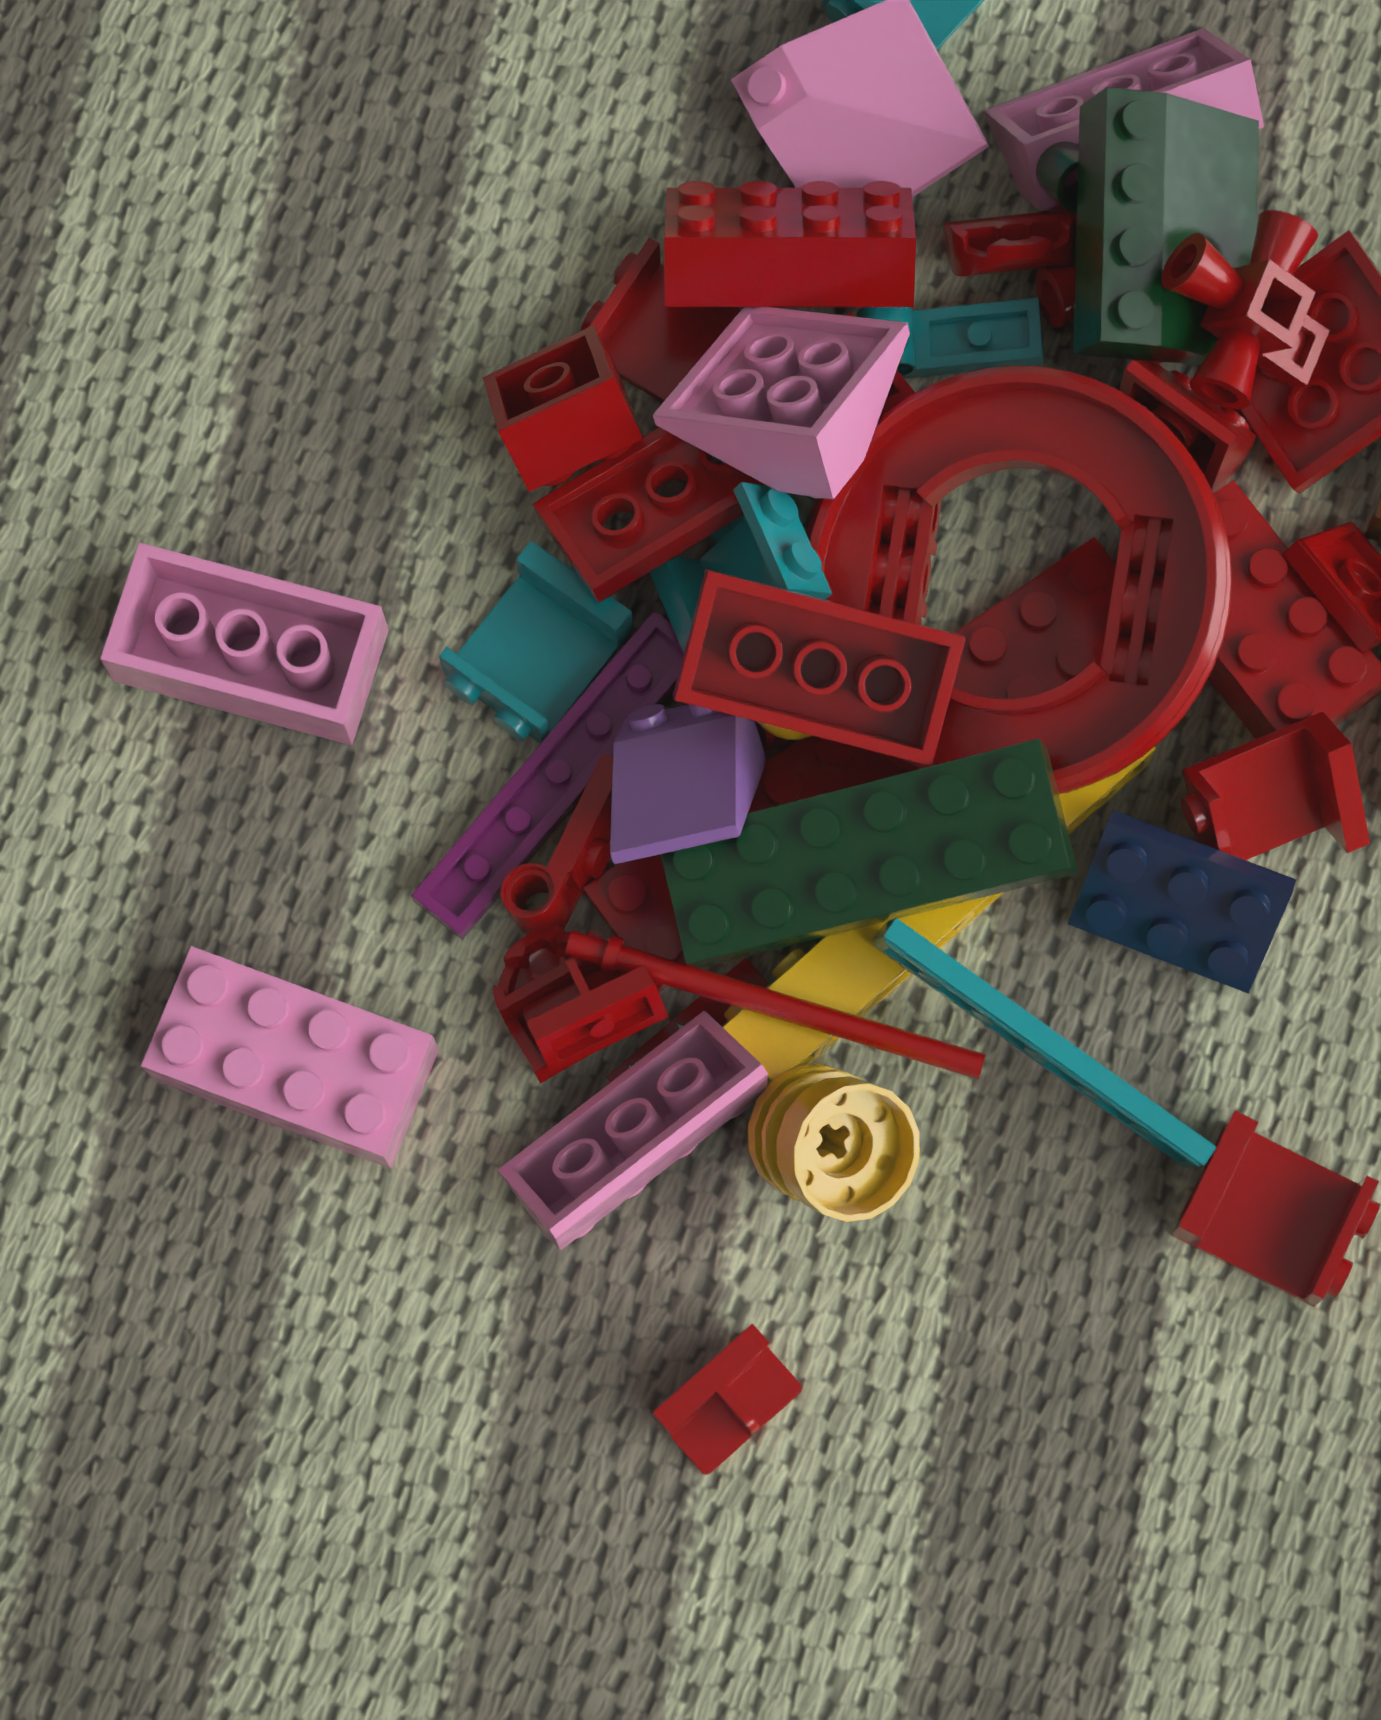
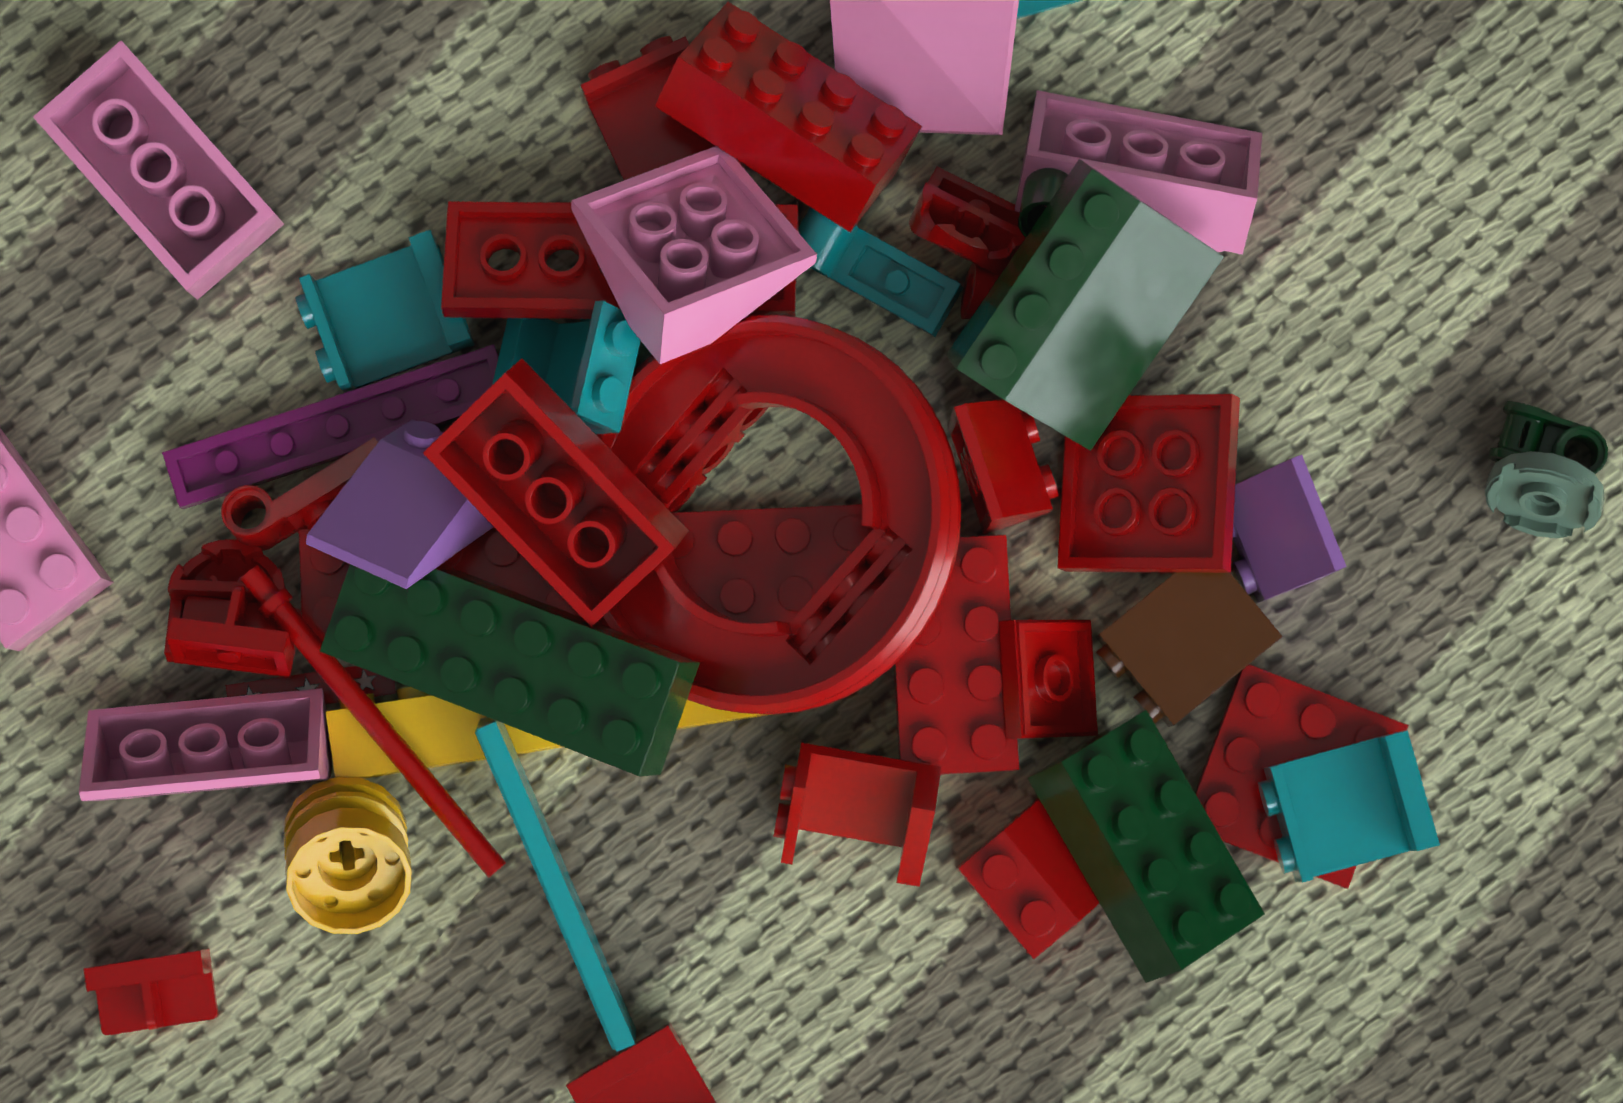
camera: 30 degrees right, 10 degrees up
red brick [482,325,643,492] -> none
dark blue plate [1068,809,1296,994] -> none
red brick [1161,210,1330,409] -> none

